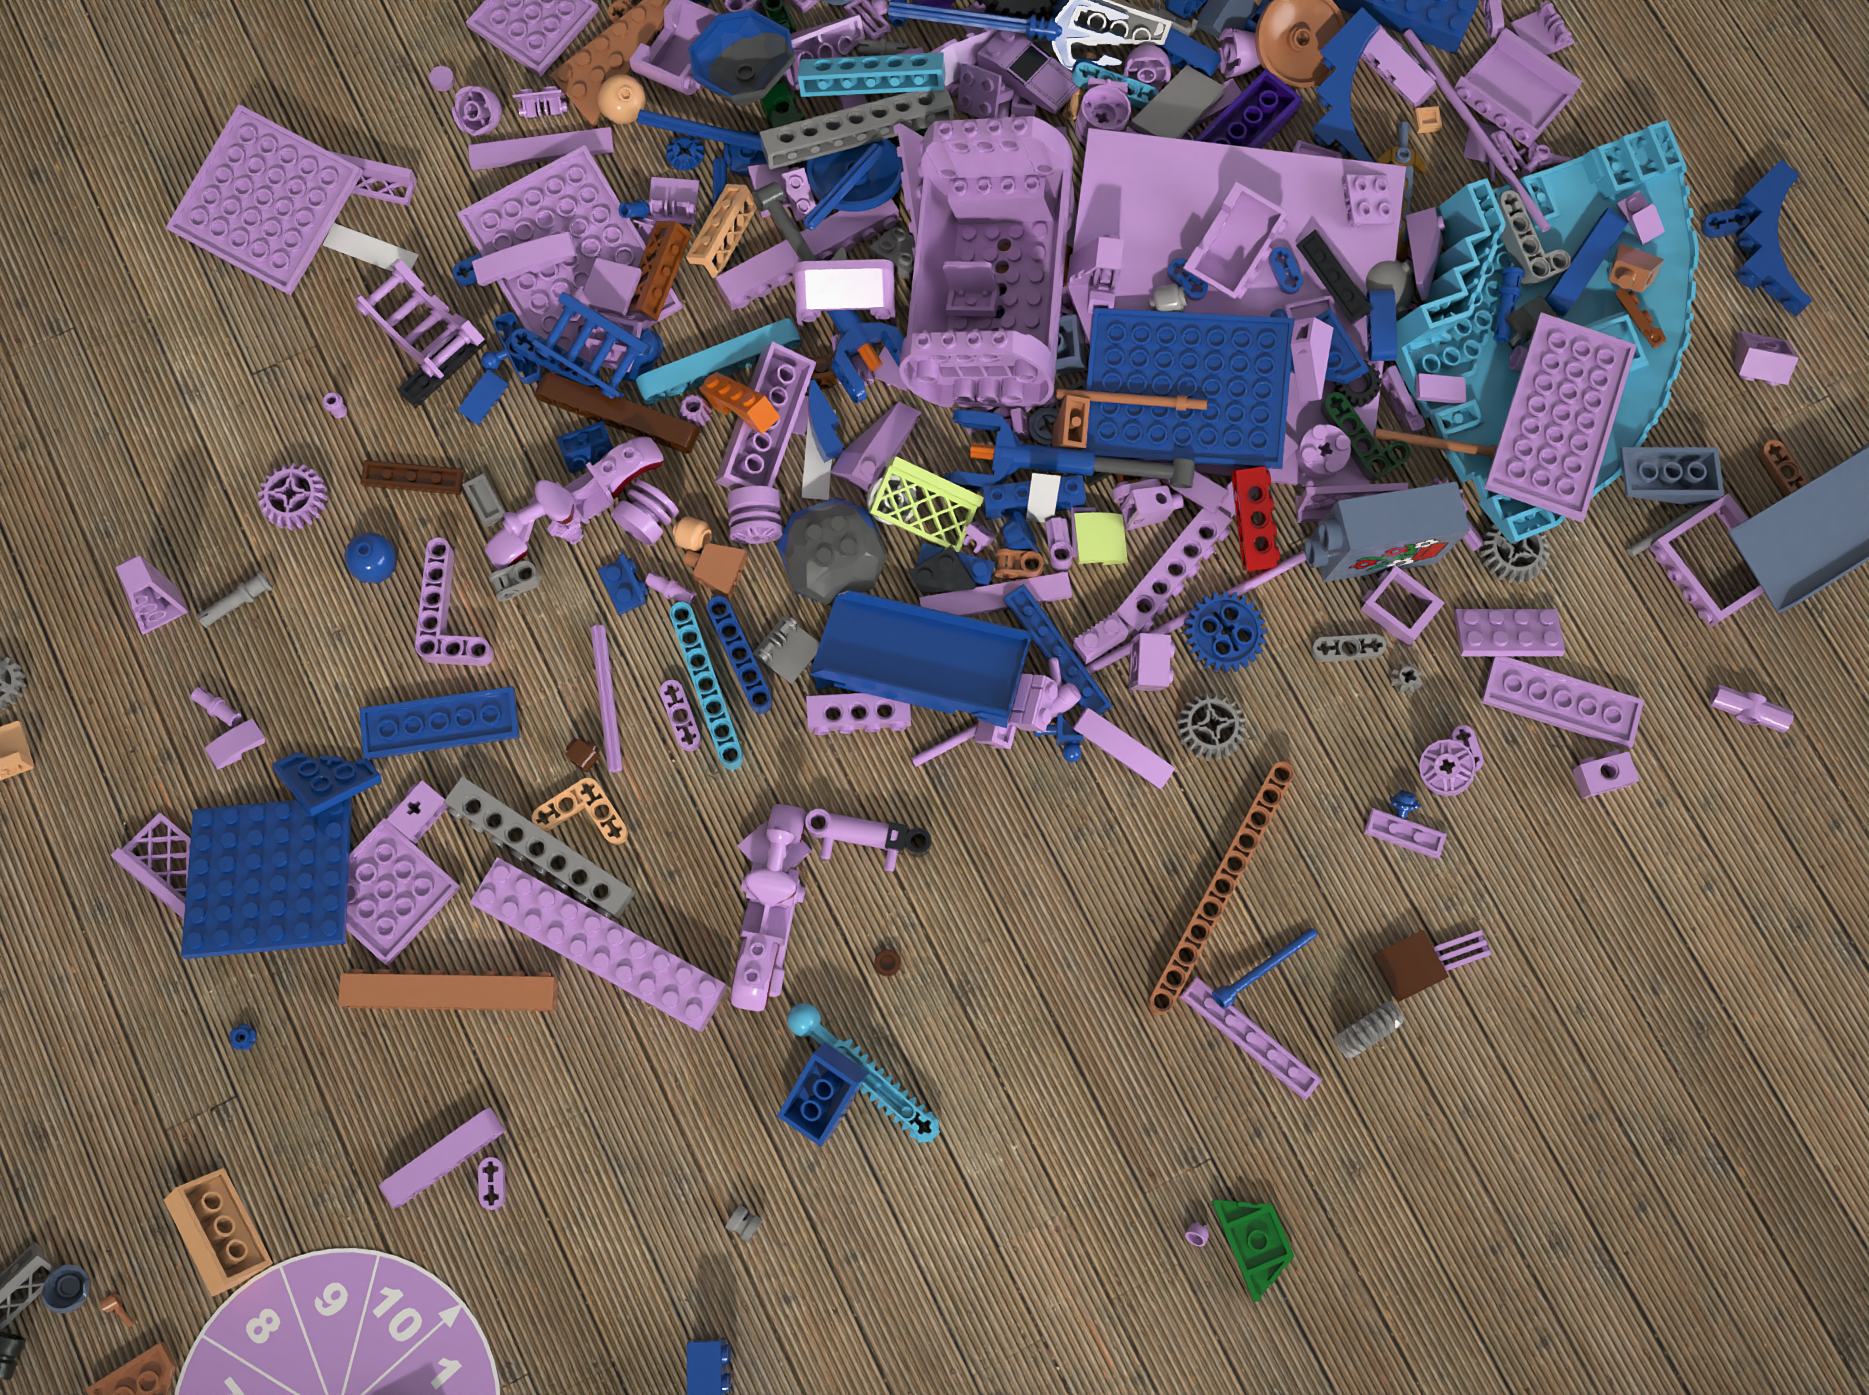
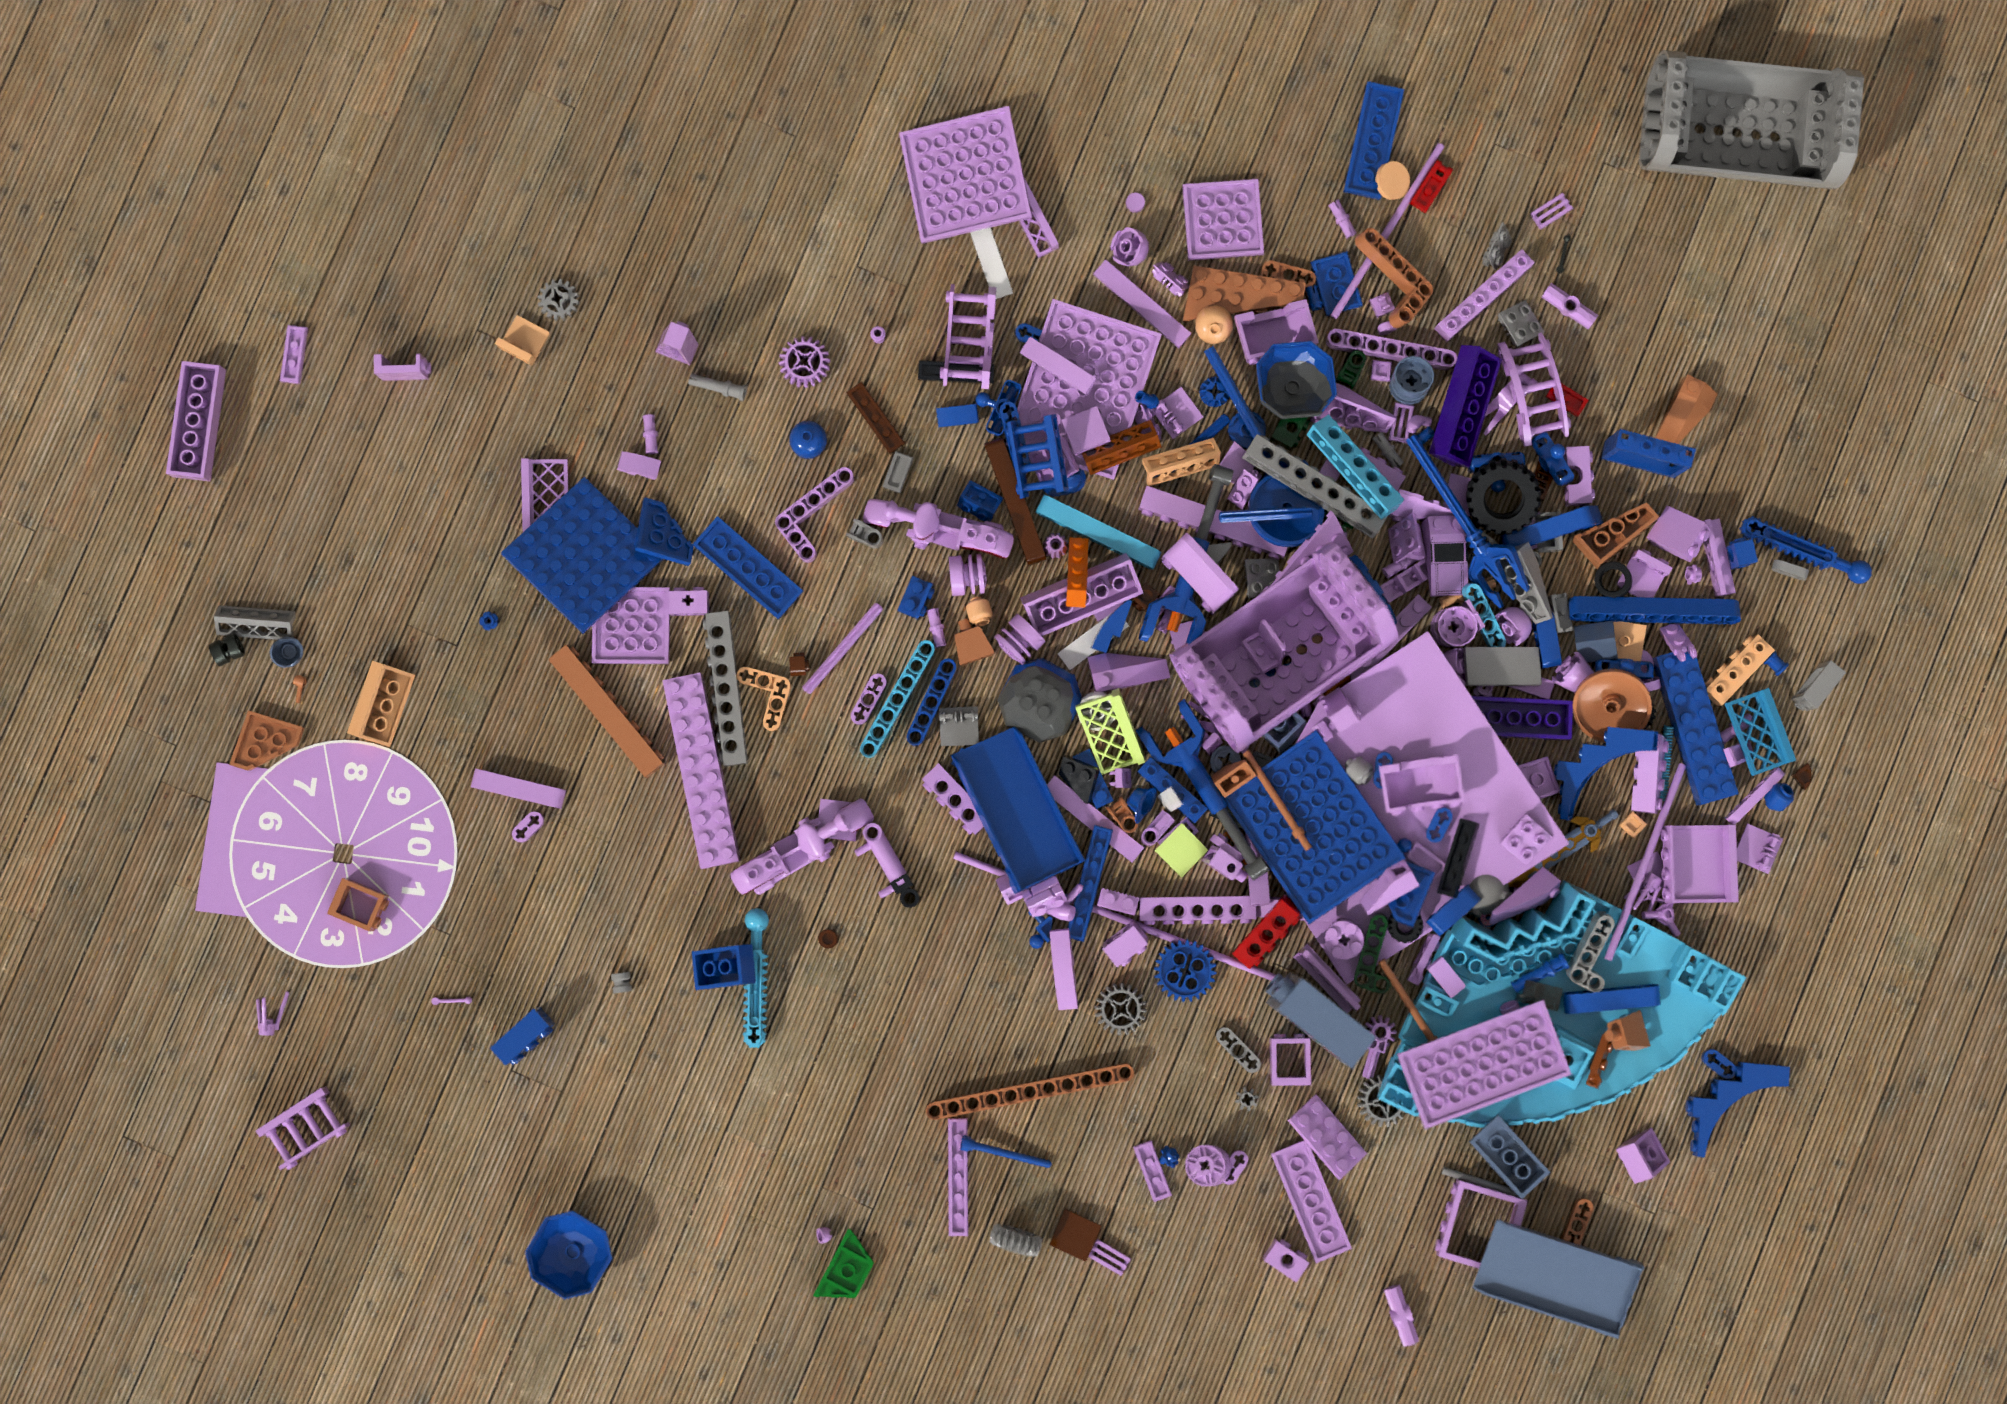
camera: 55 degrees right, 10 degrees up
lavender slope [1617,190,1665,245] -> none

